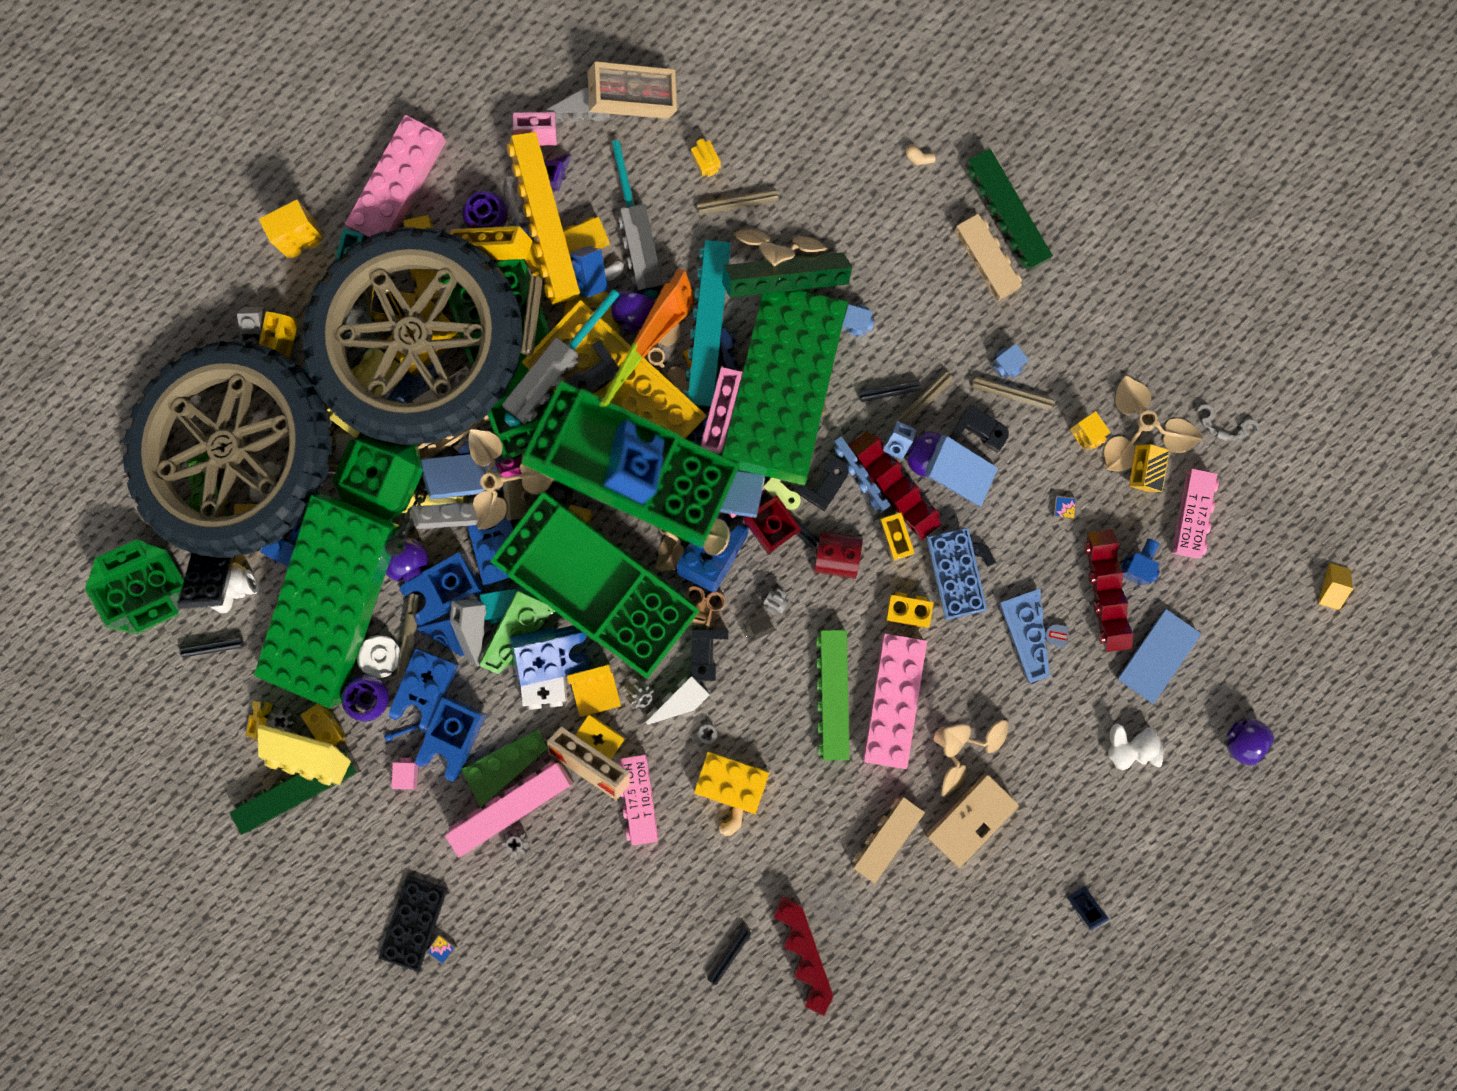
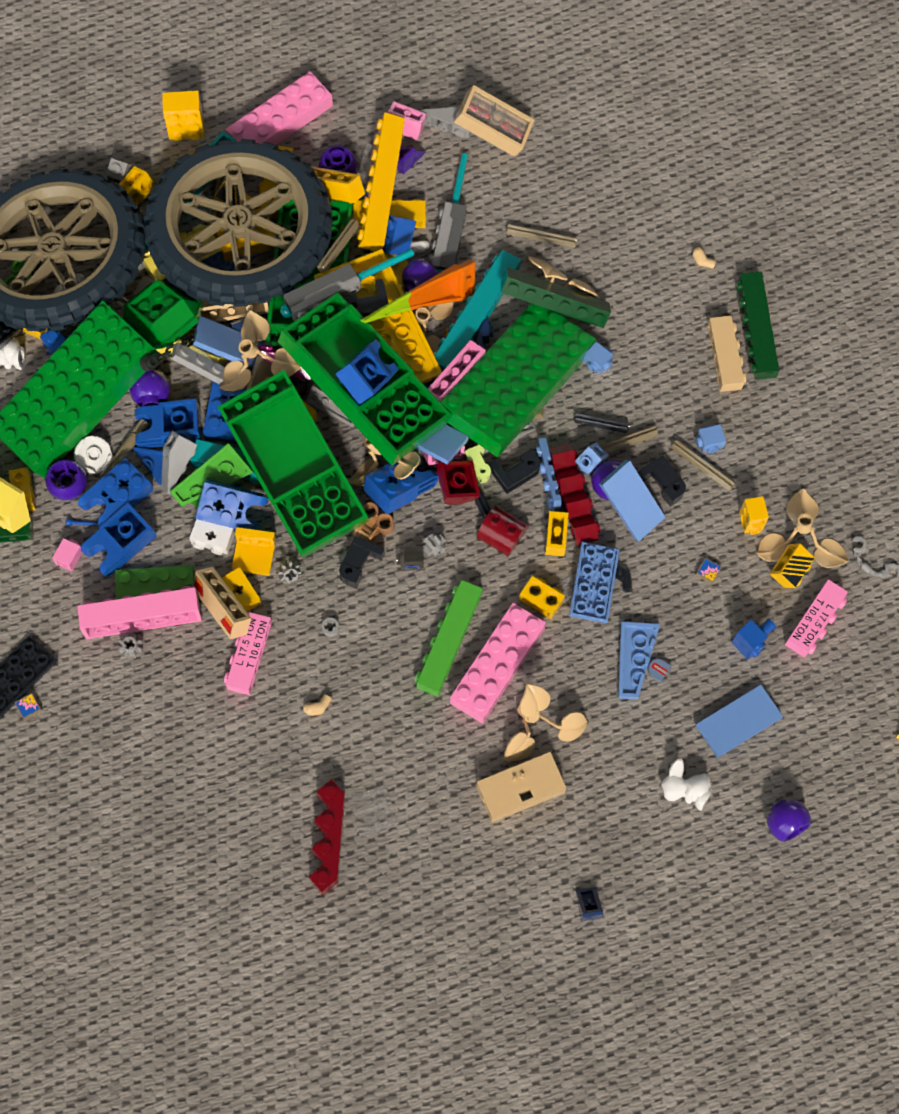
camera: 20 degrees right, 15 degrees down
white slope [646,677,710,724] -> none
yellow brick [691,138,721,177] -> none
yellow brick [694,751,769,814] -> none
black axle [707,927,751,985] -> none
tan brick [852,796,925,884] -> none
dark red brick [1084,529,1133,652] -> none

